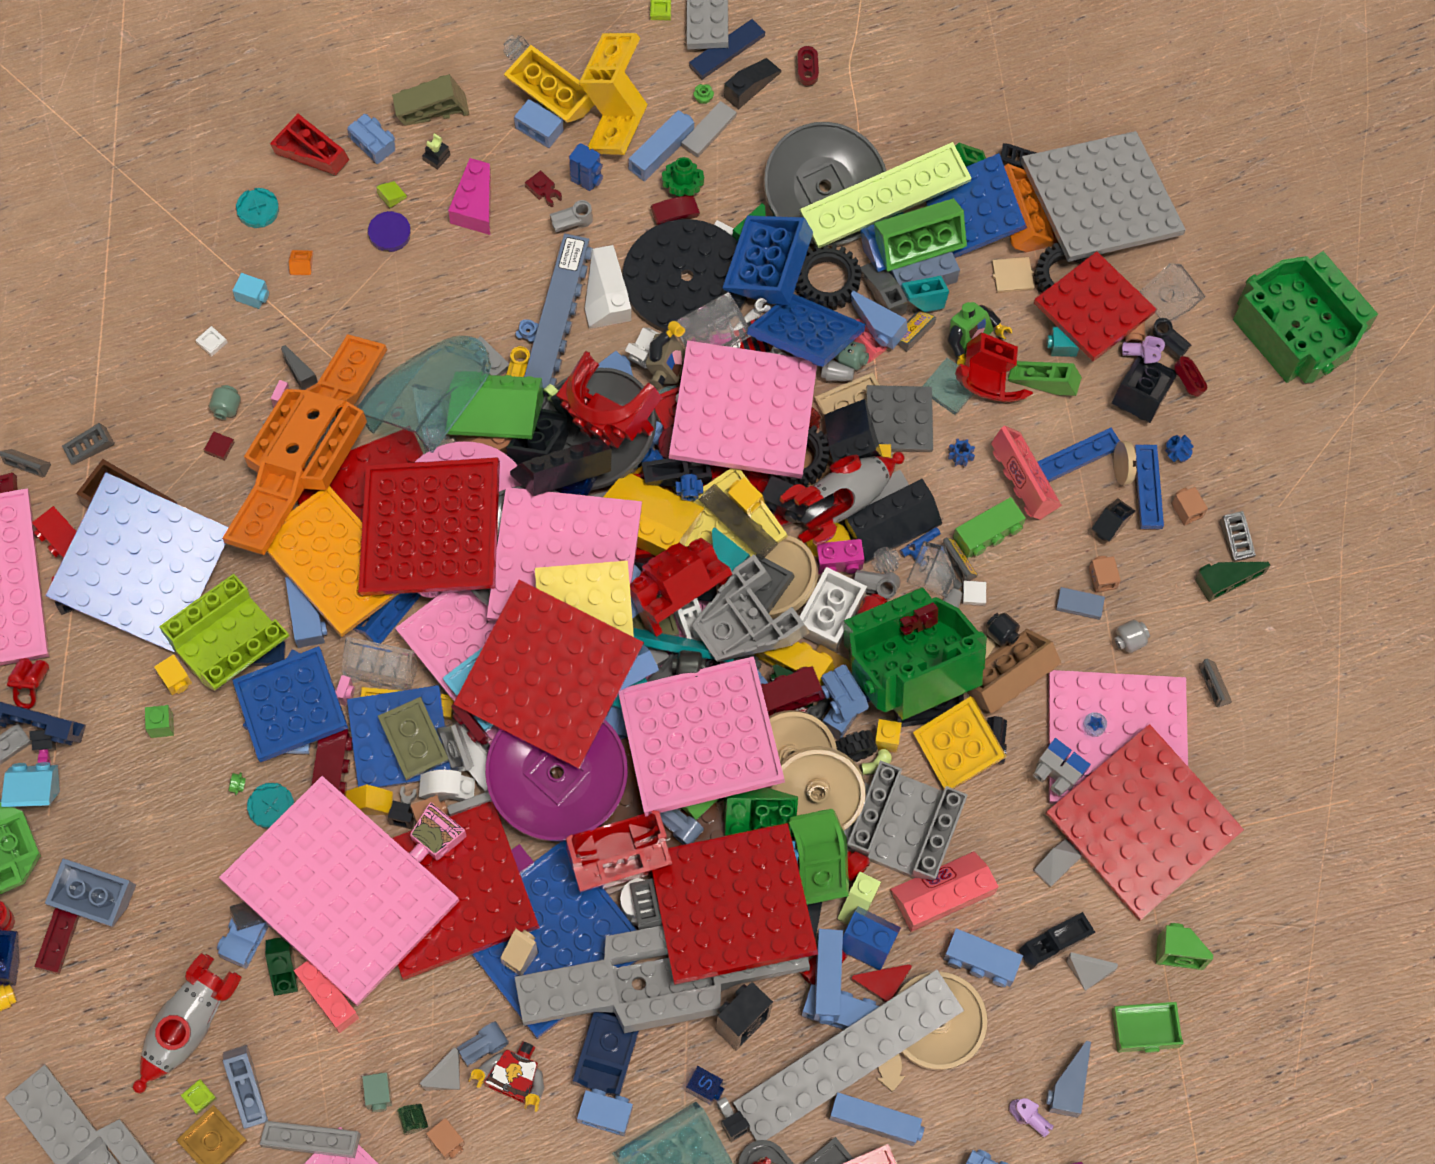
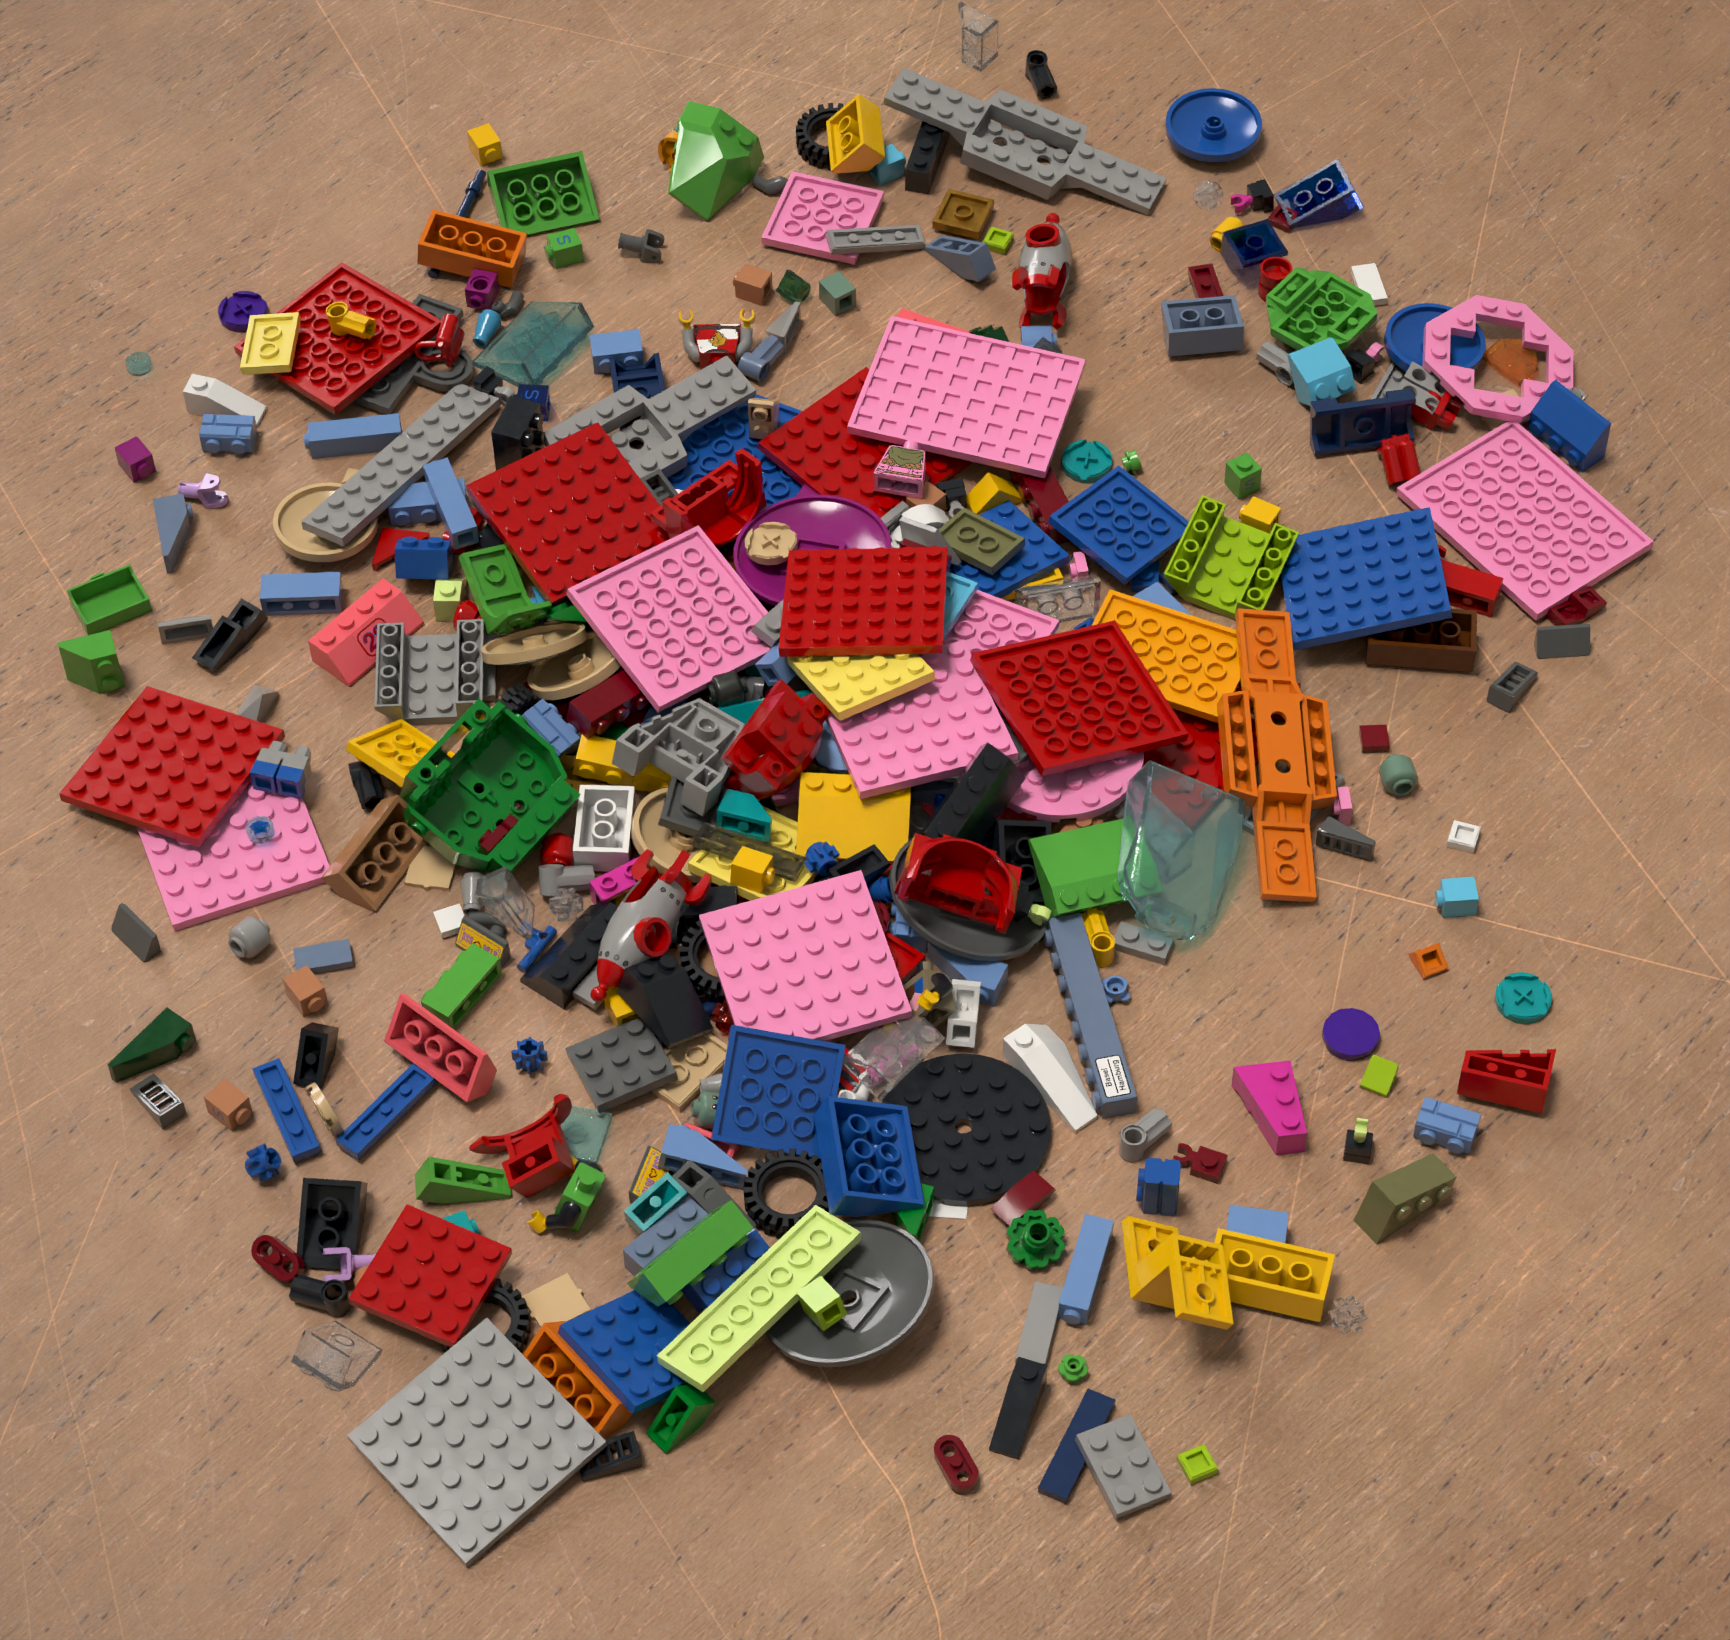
camera: 160 degrees right, 15 degrees down
black head [986,613,1020,646] -> none
green piece [1233,251,1378,383] -> none
none -> tan tile [745,522,797,565]
none -> light grey plate [751,599,784,647]
none -> lime brick [796,1276,848,1331]
none -> light grey piece [1256,341,1294,386]

